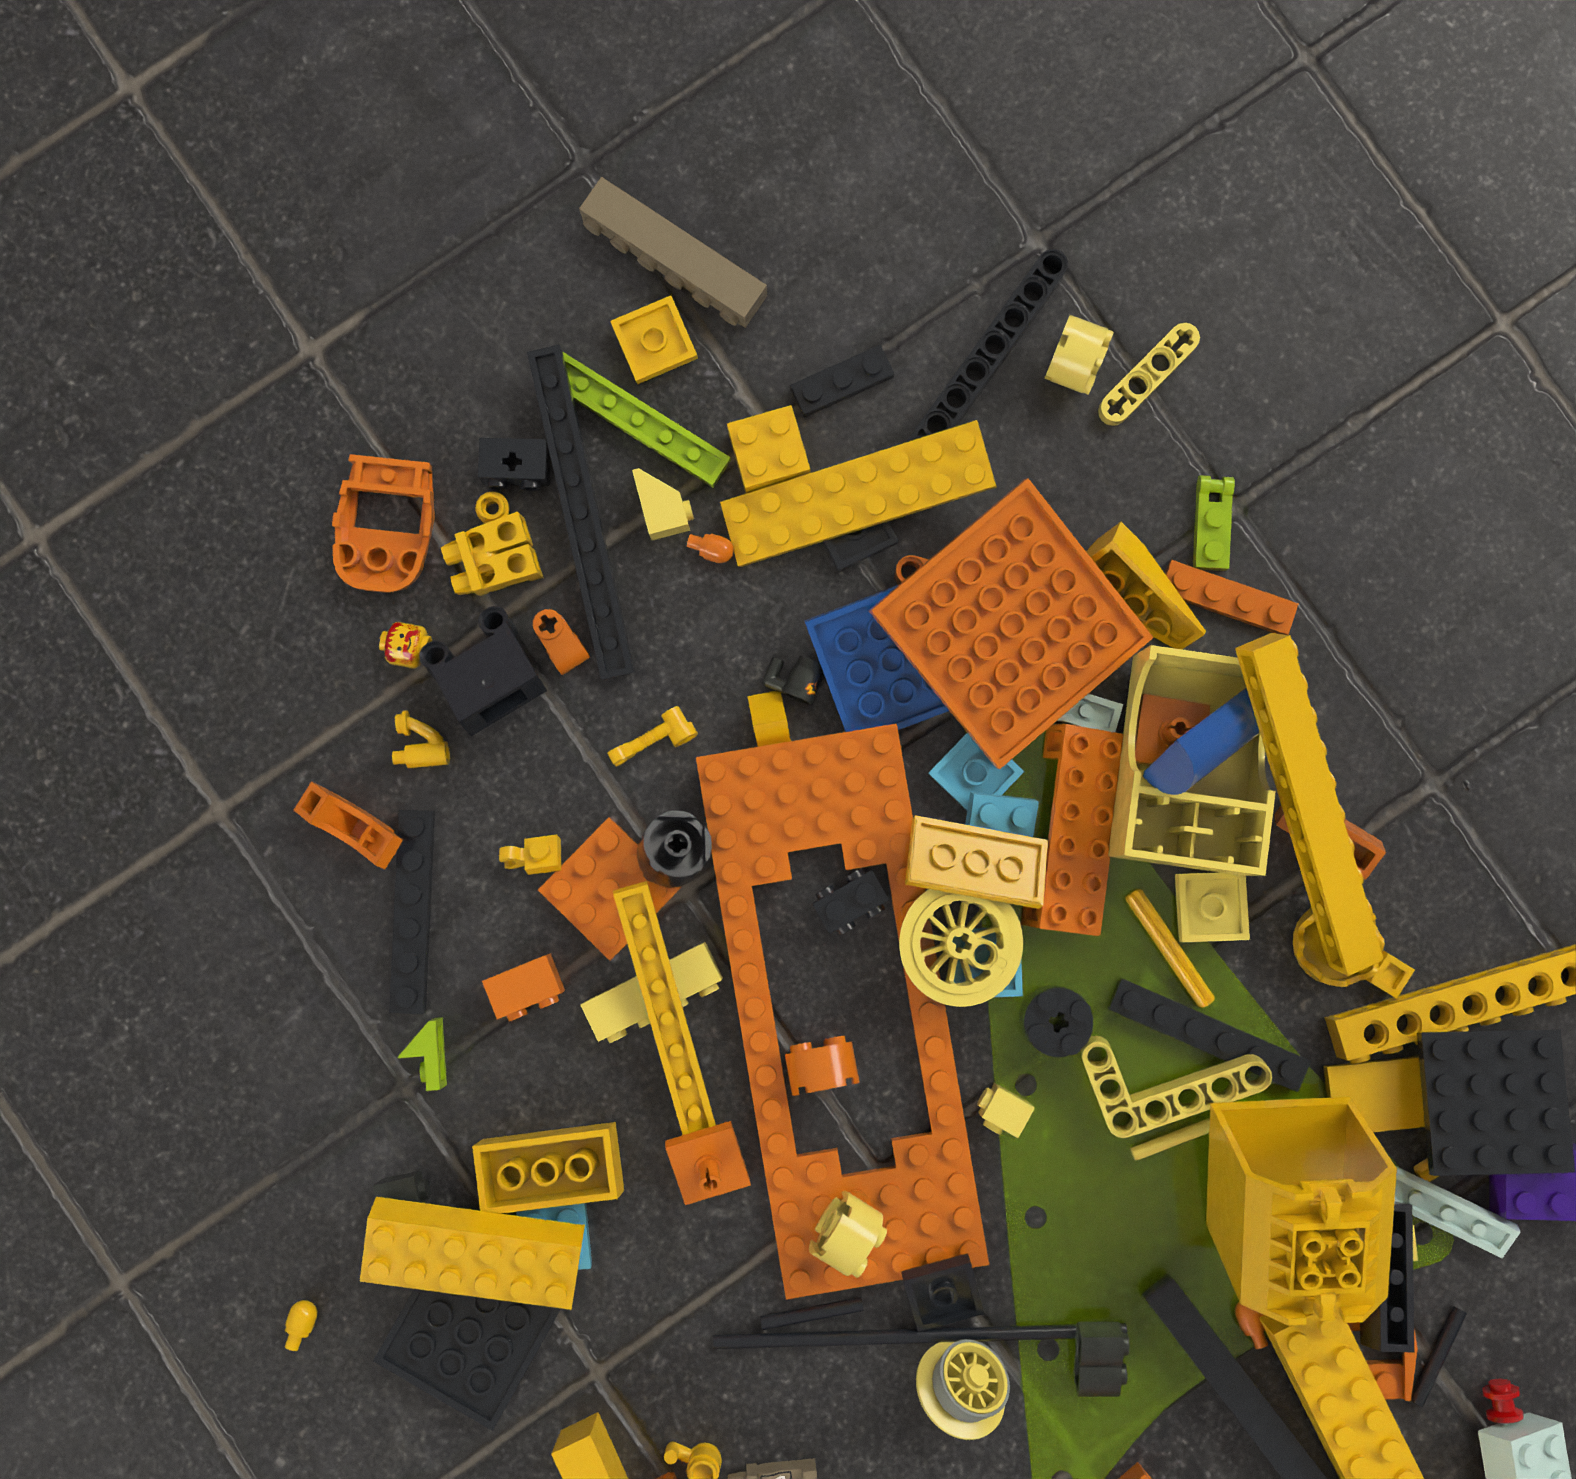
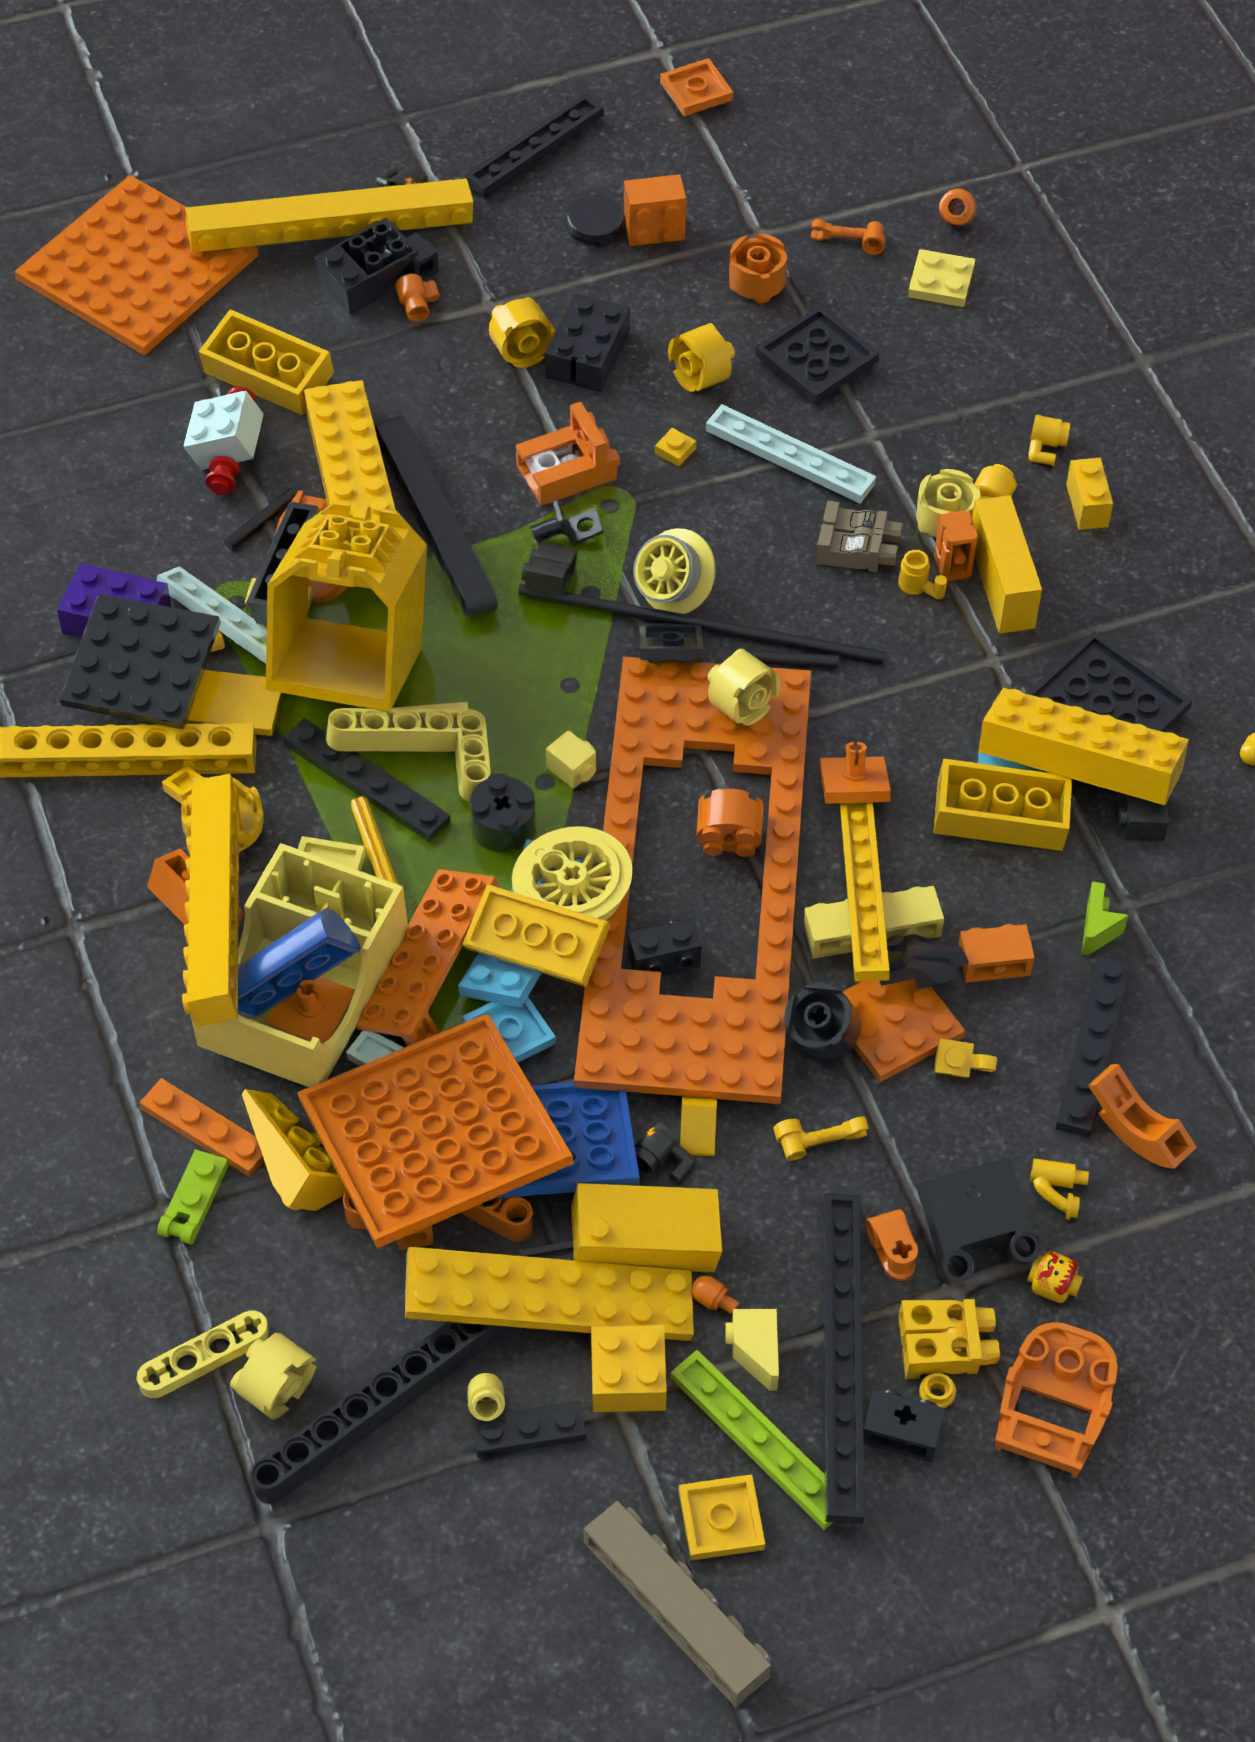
camera: 170 degrees left, 30 degrees down
none -> light yellow brick [467,1373,505,1421]
none -> black bracket [530,500,604,546]
none -> yellow brick [571,1183,722,1272]
none -> black plate [880,934,969,990]

